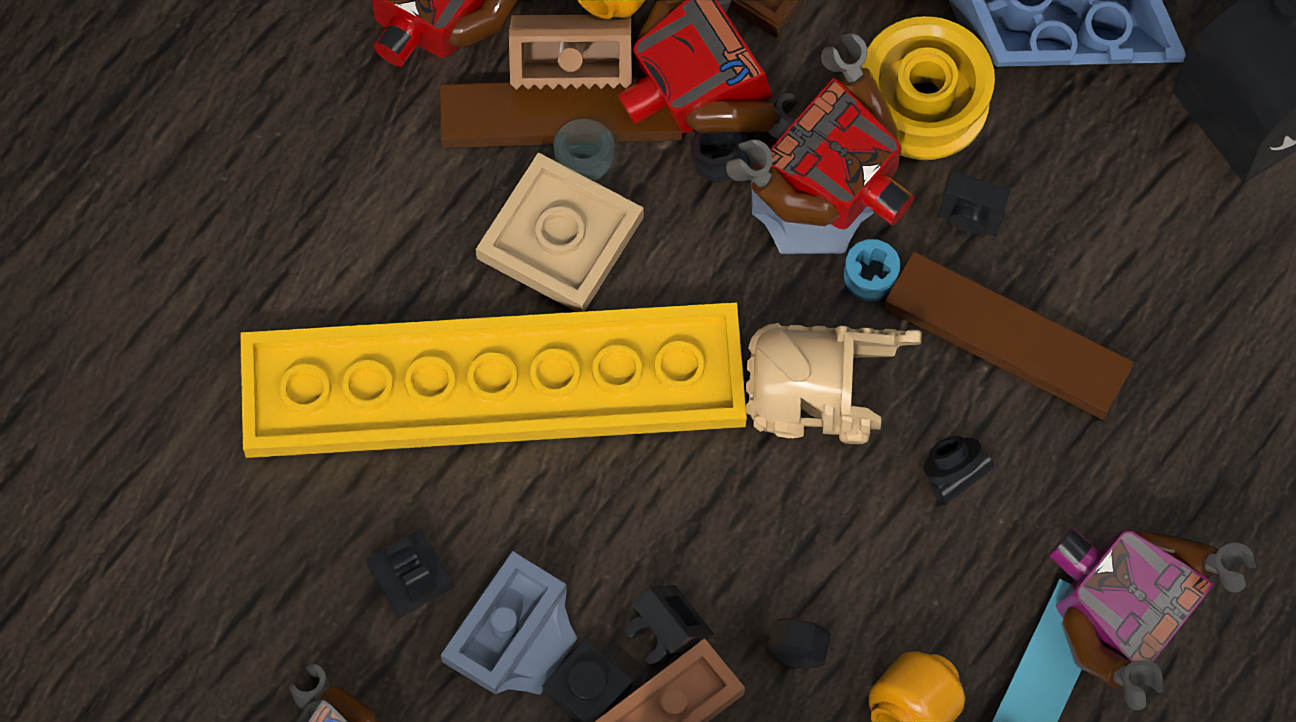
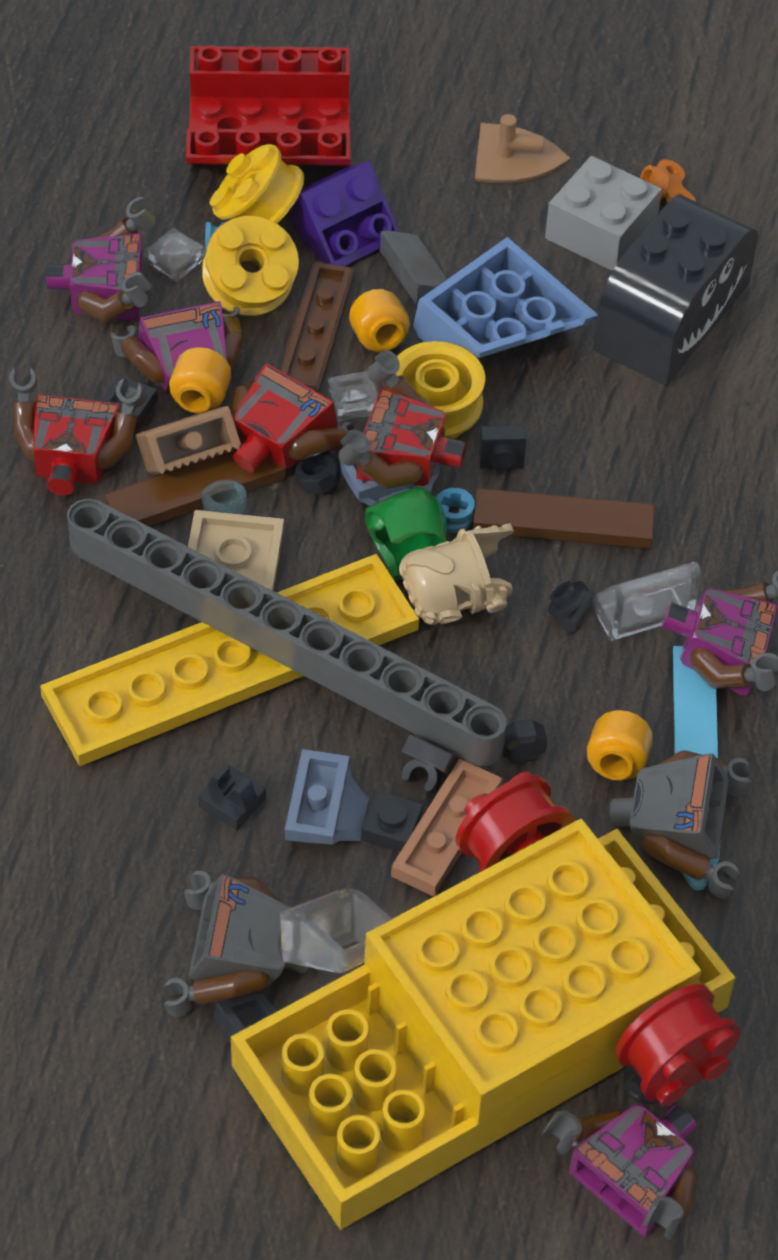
camera: 25 degrees left, 15 degrees down
none -> dark grey beam [67,499,507,766]
none -> clear plate [328,371,378,421]
none -> green piece [365,487,448,581]
none -> clear tile [592,561,701,641]

